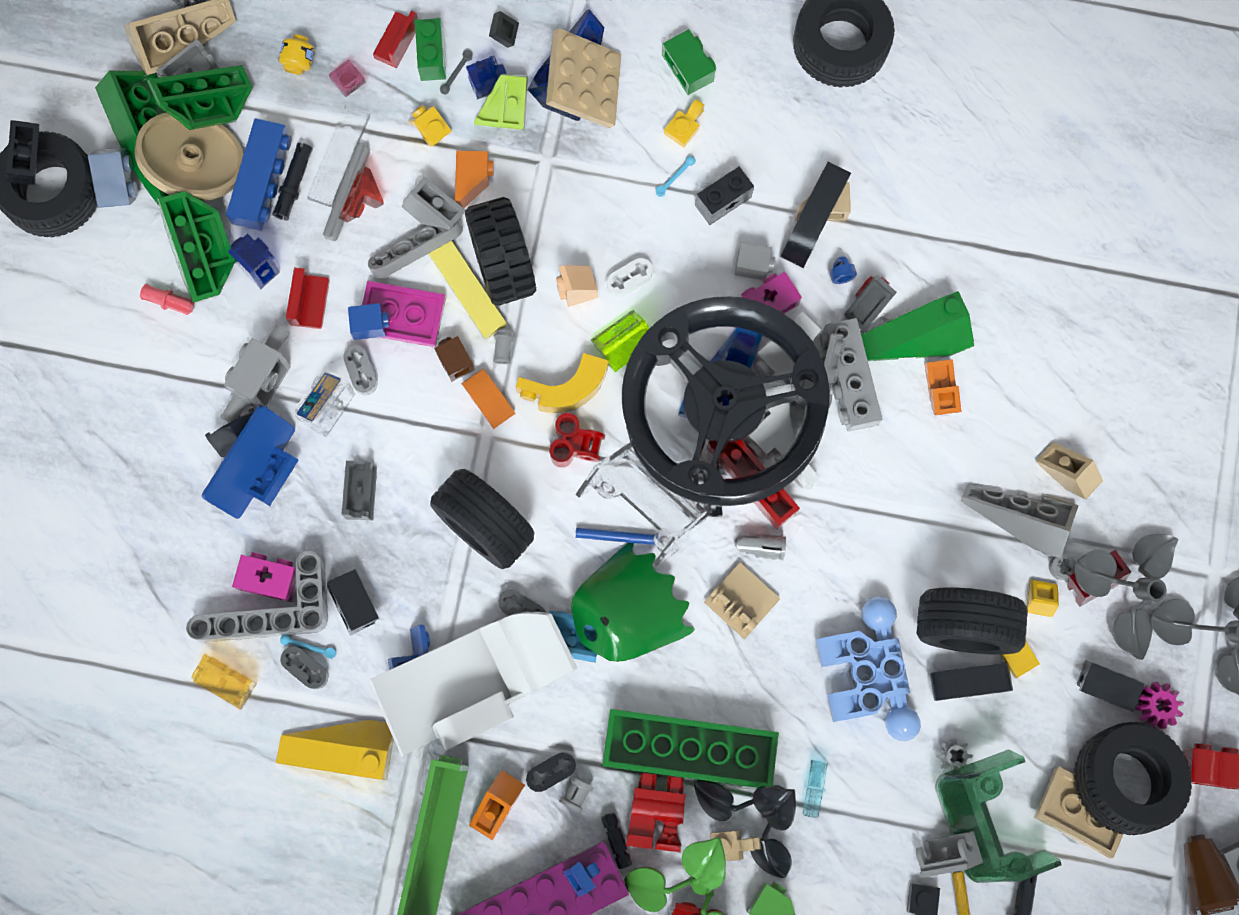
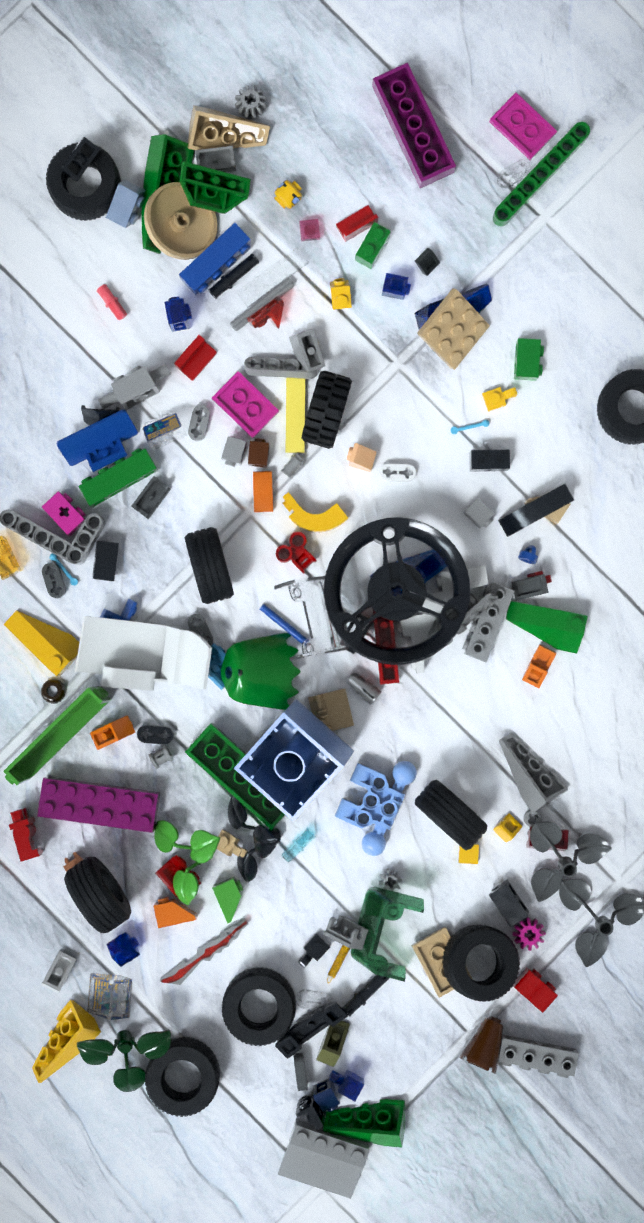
camera: 35 degrees right, 10 degrees up
green wedge [158,191,235,303] -> none
blue brick [348,303,390,340] -> none
dark grey hinge [440,50,473,95] -> none
orange slope [455,151,494,208] -> none
lime wing [474,73,528,130] -> none
blue tile [563,862,601,897] -> none
clear neon green panel [591,310,650,372] -> none
black axle [601,813,632,869] -> none
red hips [626,773,686,853] -> none
dark pink brick [741,272,802,314] -> none
black beam [929,663,1013,701] -> none
tan slope [1036,442,1104,499] -> none
none -> dark brown piece [41,679,66,704]
none -> green brick [78,448,158,508]
none -> light grey brick [221,436,247,467]
none -> medium blue brick [234,699,354,821]

